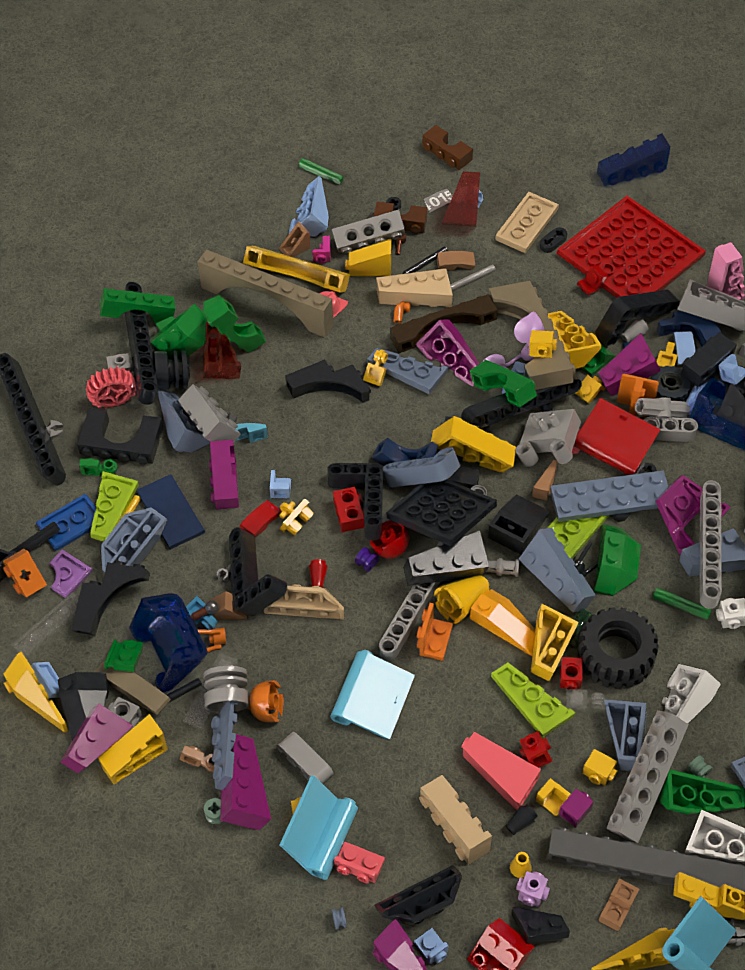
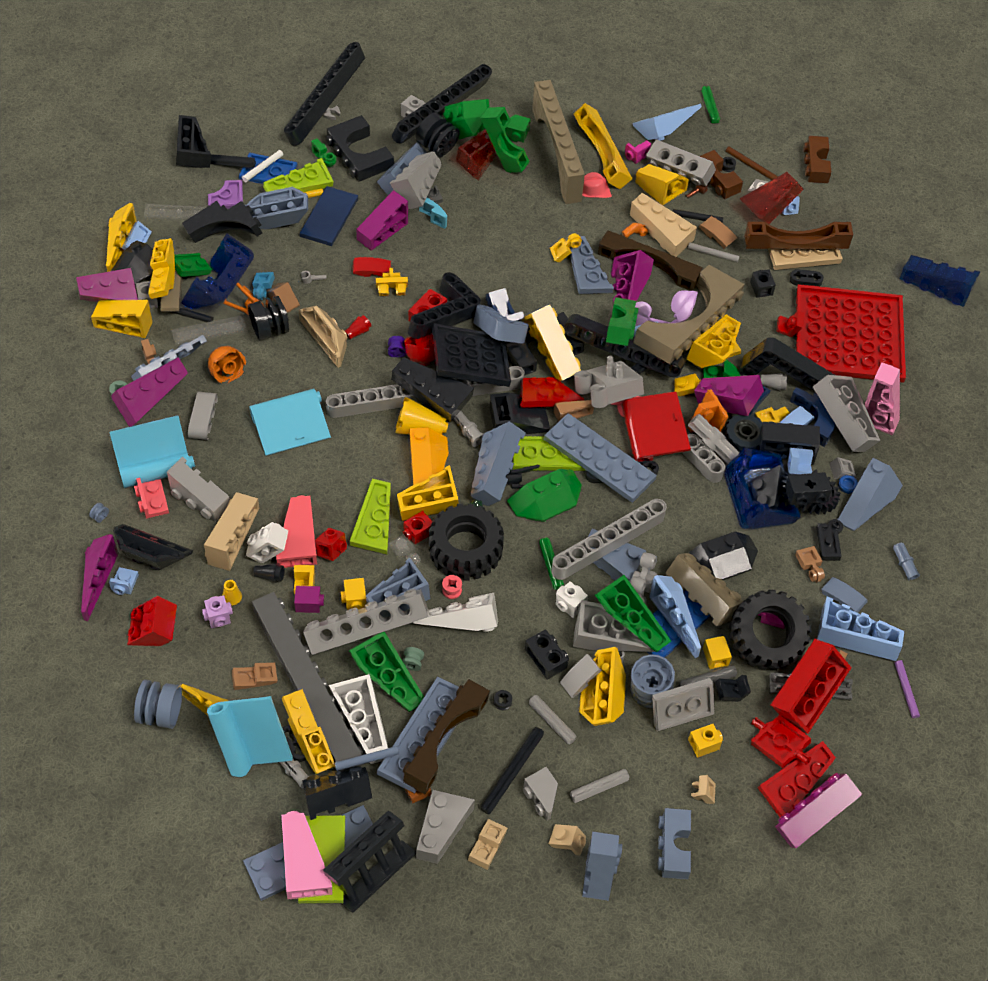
camera: 45 degrees right, 0 degrees up
orange brick [3,549,47,597] -> none
coral gear [86,366,136,409] -> none
green arch [99,288,176,323] -> none
piece [189,600,219,621] -> none
light grey wheel [203,666,249,713] -> none
black beam [229,527,287,616] -> none
light blue panel [270,470,291,498] -> none
medium nougat slope [279,222,311,257] -> none
black arch [285,359,371,403] -> none
orange bracket [417,603,453,661] -> none
black wing [512,907,570,944] -> none
yellow brick [529,330,557,358] -> none
magenta wing [655,475,731,555] -> none
none -> yellow slope [148,238,175,299]
none -> light grey wedge [167,457,230,522]
none -> white bar [242,150,283,182]
none -> white brick [246,522,289,563]
none -> black wheel [247,296,289,341]
none -> coral wheel [442,575,462,599]
none -> red wing [520,377,584,407]
none -> reddish brown bar [726,146,783,185]
none -> reddish brown arch [744,222,853,249]
none -> black brick [750,269,776,298]

